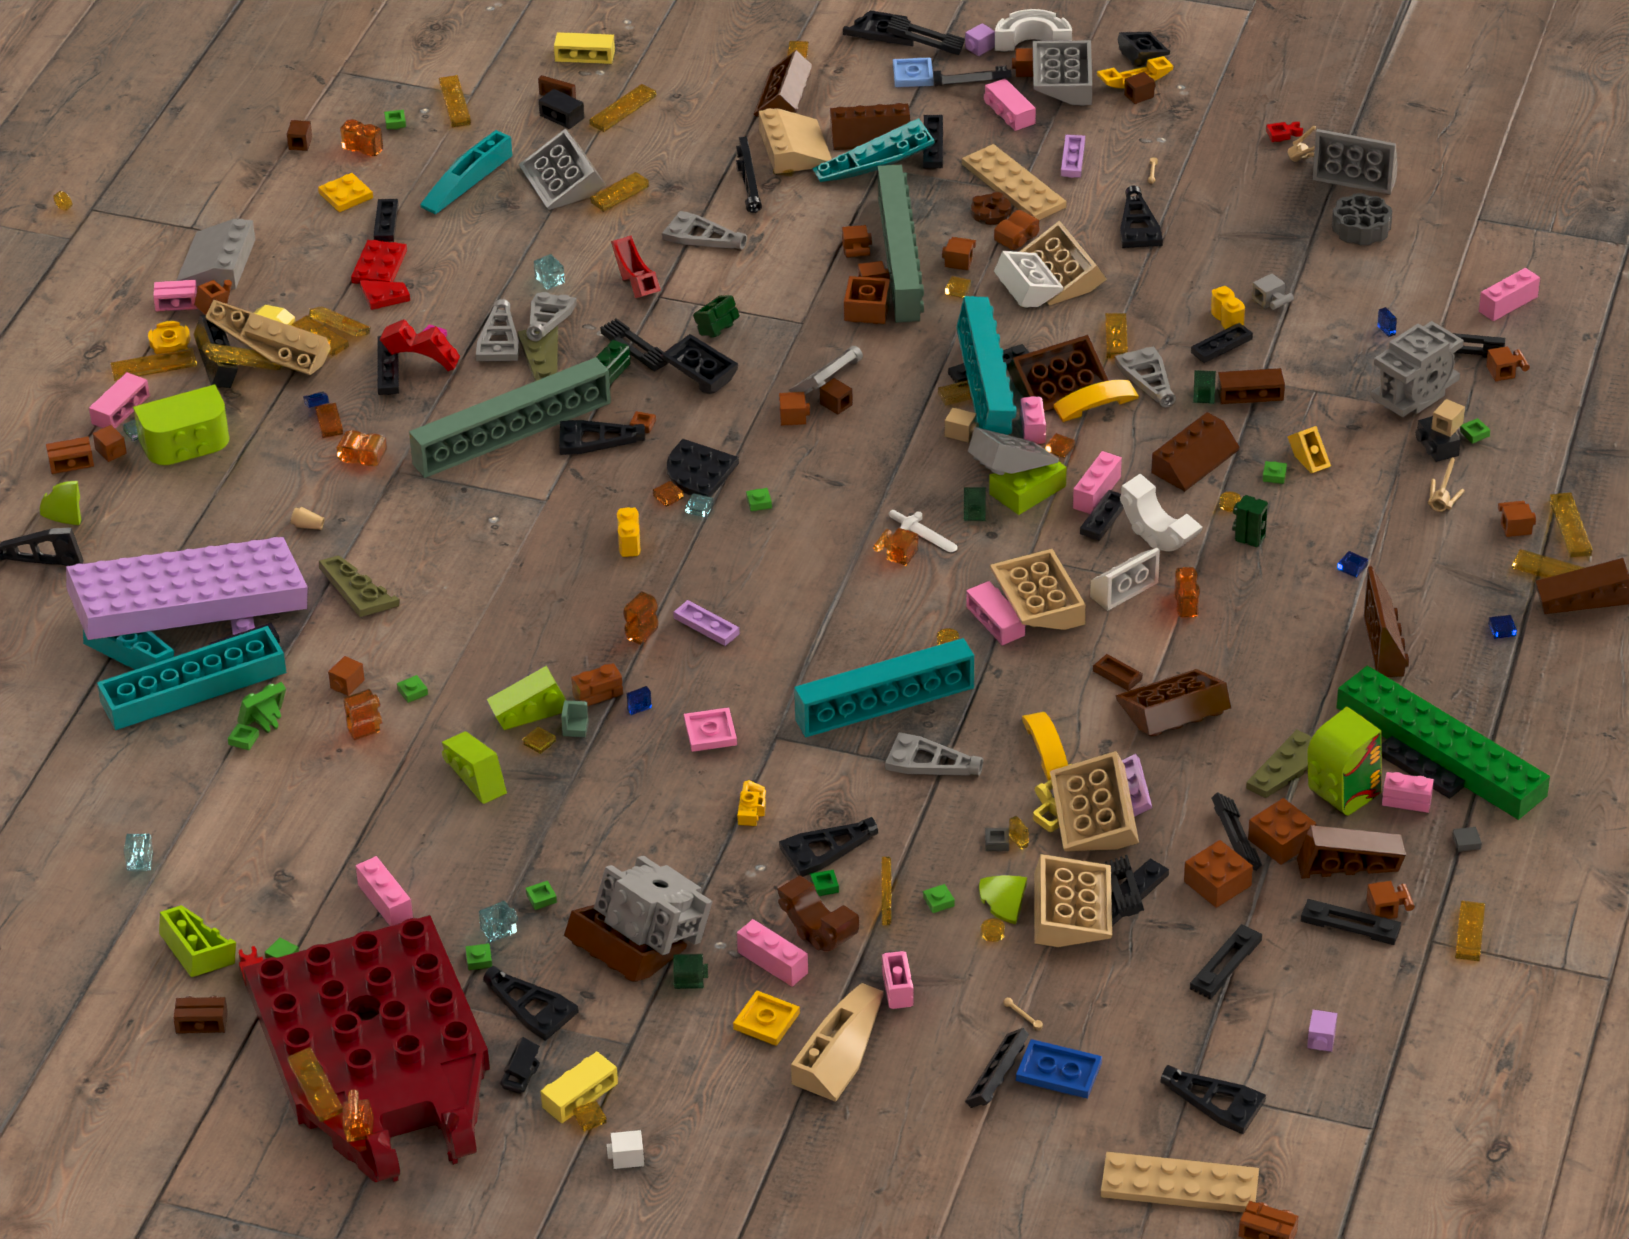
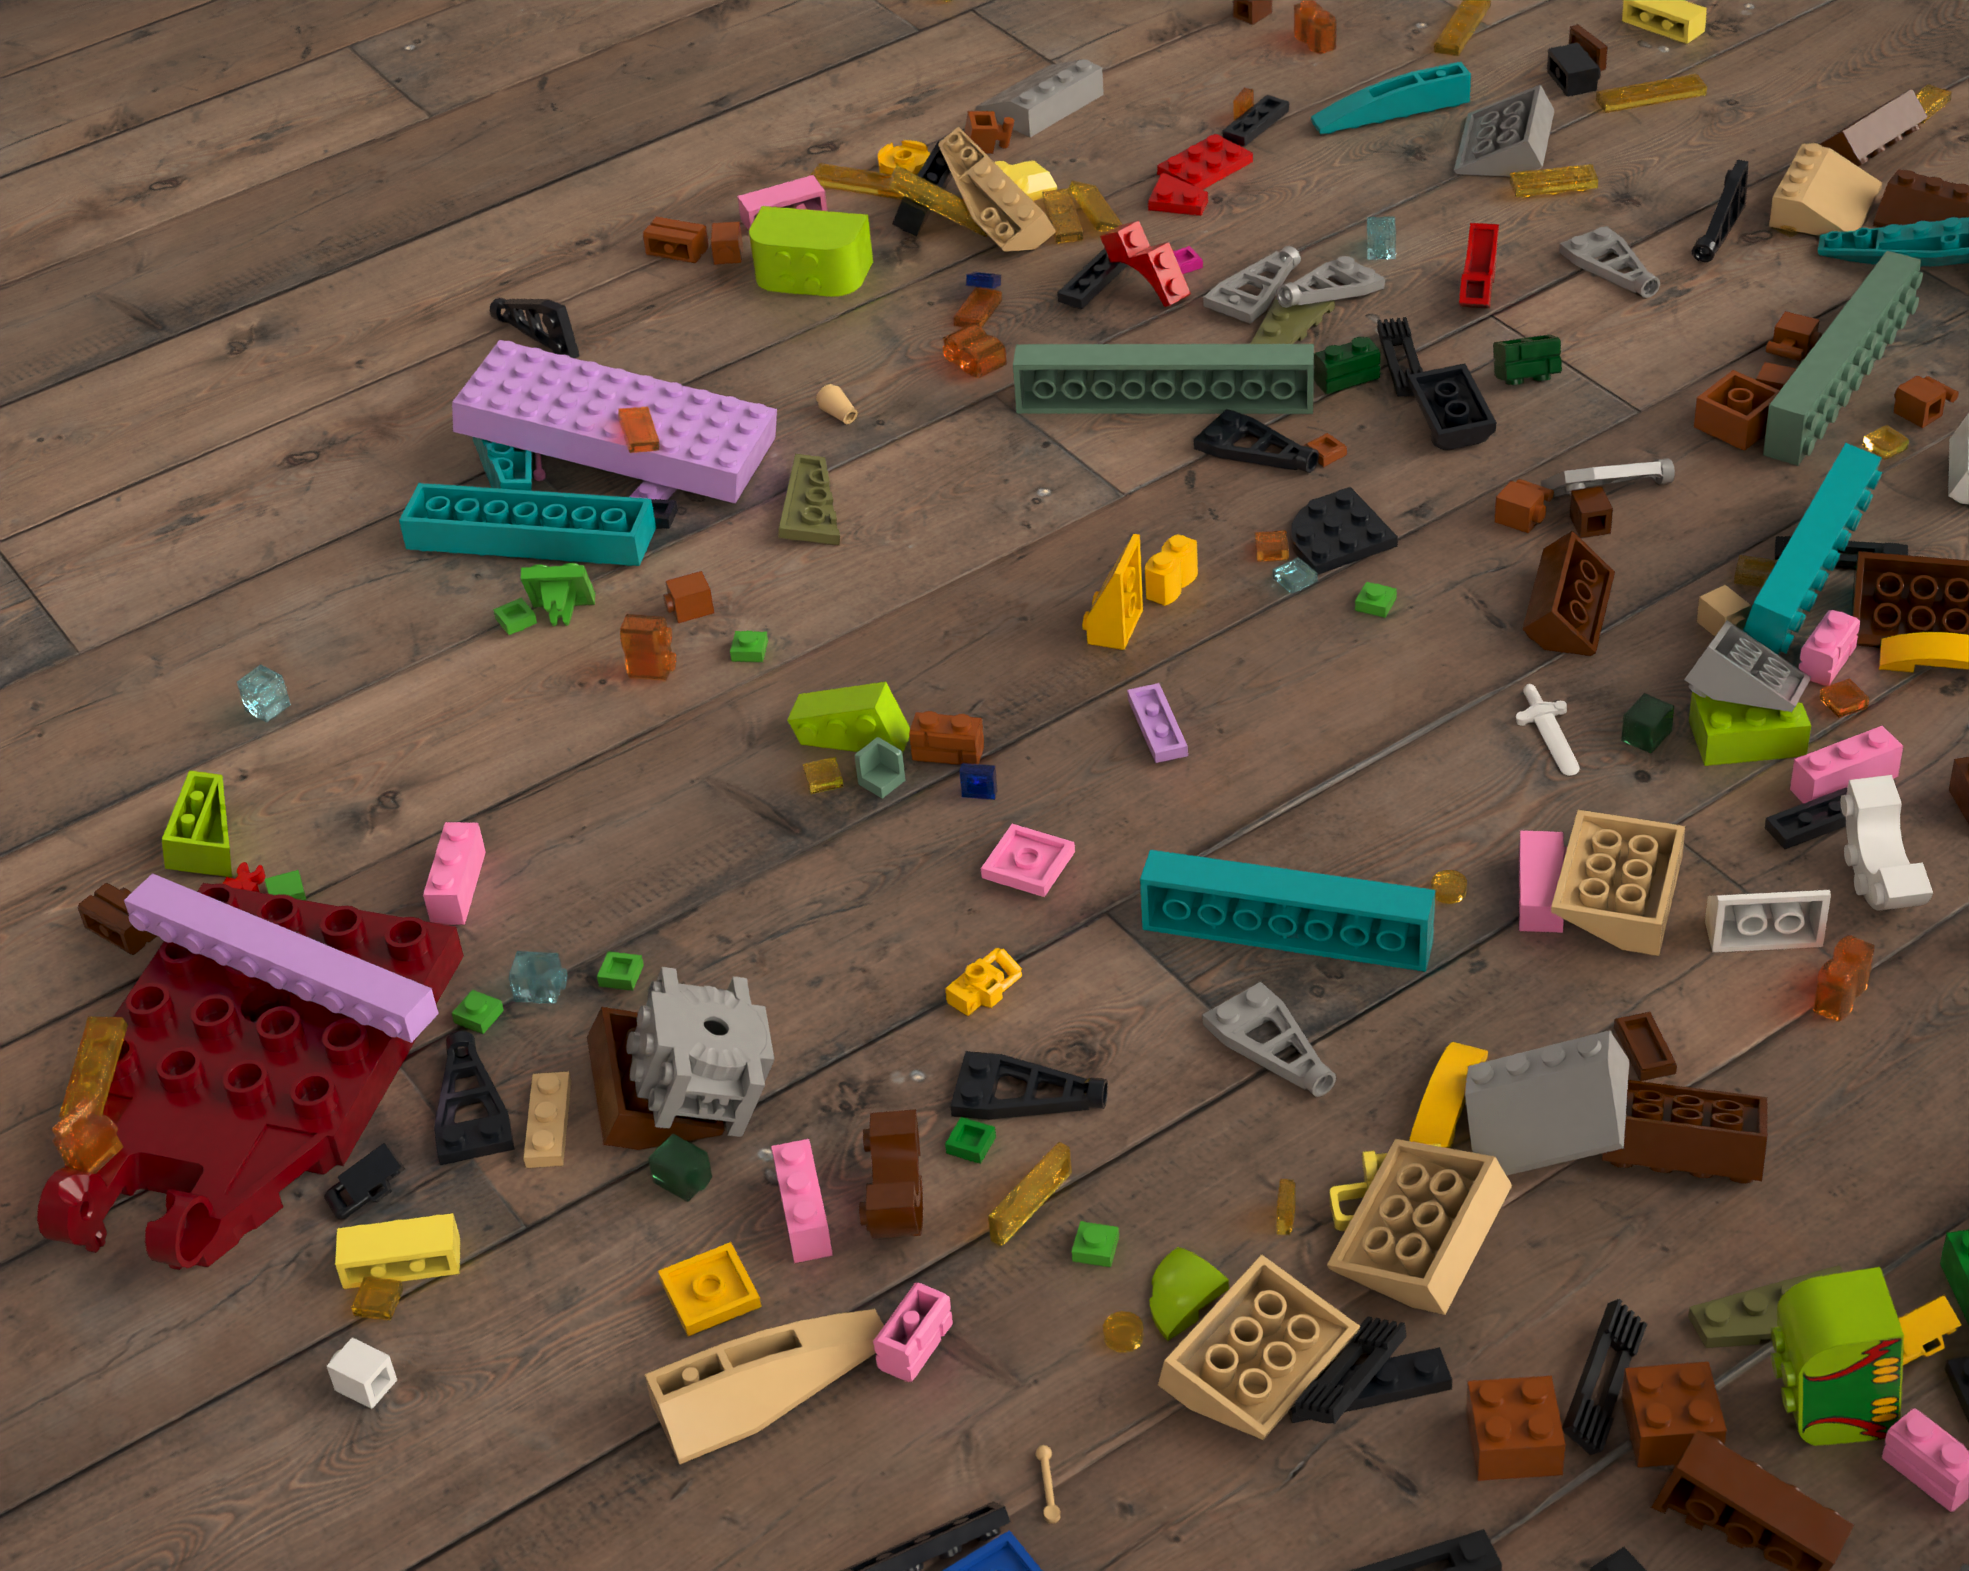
camera: 40 degrees right, 0 degrees up
lime brick [40,481,82,525] -> none
bright pink brick [153,280,197,312] -> none
yellow plate [318,173,373,212] -> none
bright green plate [384,110,406,129] -> none
lime wedge [442,731,507,804] -> none
clear orange brick [623,591,659,645] -> none
clear orange brick [873,528,918,566] -> none
dark grey tile [985,828,1009,851] -> none
lavender plate [1122,754,1152,817] -> none
none -> lavender brick [124,873,438,1043]
none -> tan plate [524,1072,571,1168]
none -> clear orange tile [618,406,660,453]
none -> yellow slope [1082,534,1143,650]
none -> clear orange tile [1233,88,1254,121]
none -> light grey slope [1465,1030,1629,1176]
none -> reddish brown slope [1522,531,1615,656]

